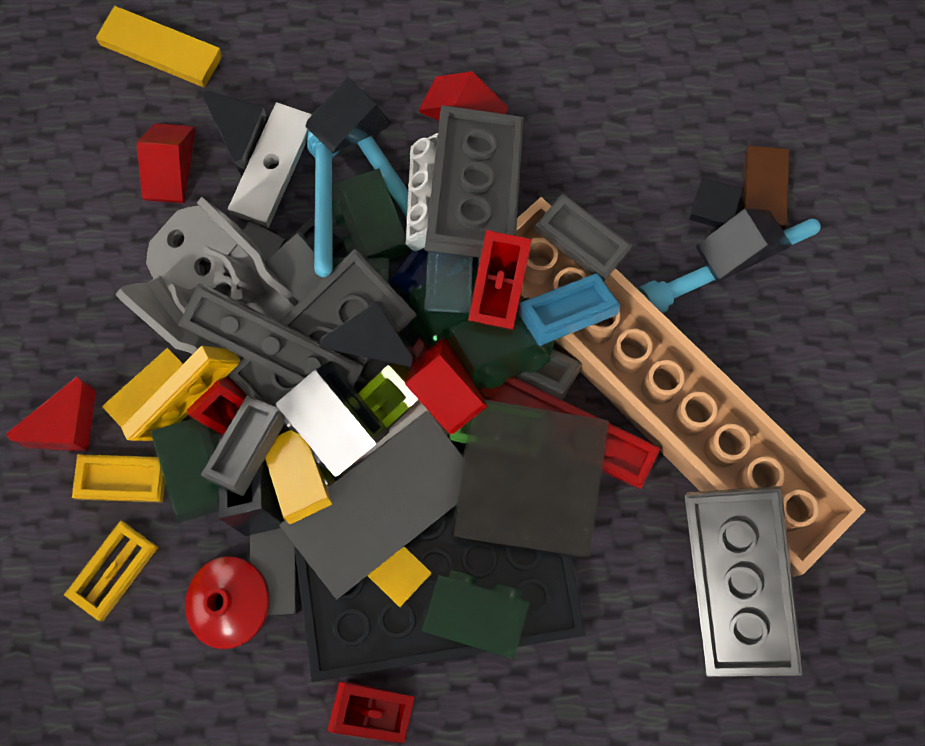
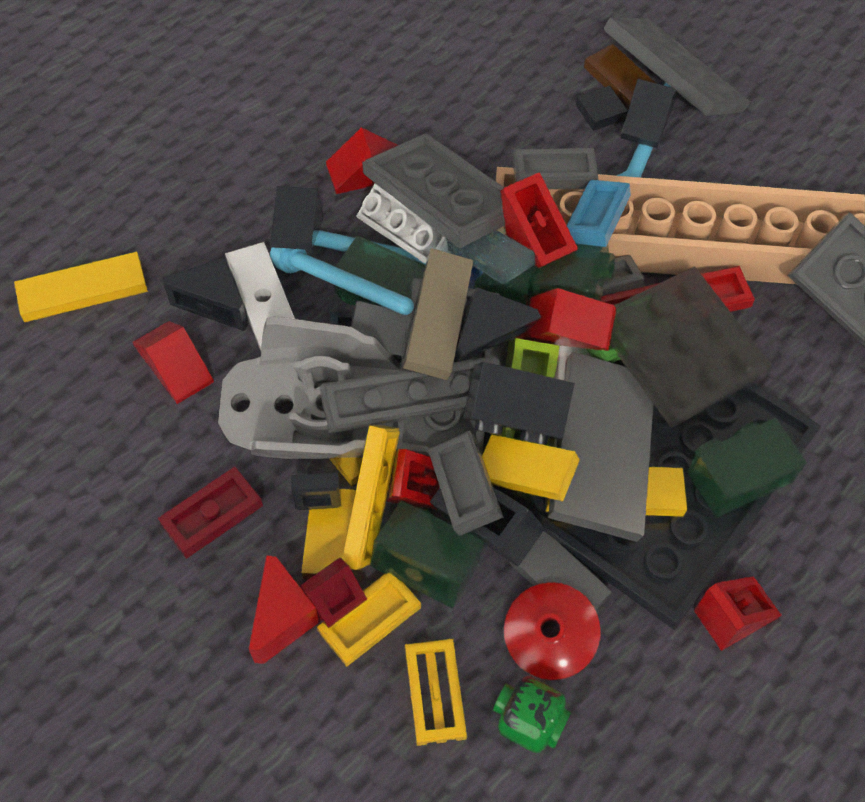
camera: 45 degrees left, 15 degrees down
none -> dark red plate [158,467,263,559]
none -> black tile [291,472,341,510]
none -> dark red plate [300,557,367,628]
none -> dark tan tile [403,248,473,380]
none -> green head [493,676,571,753]
none -> dark grey tile [604,17,751,116]

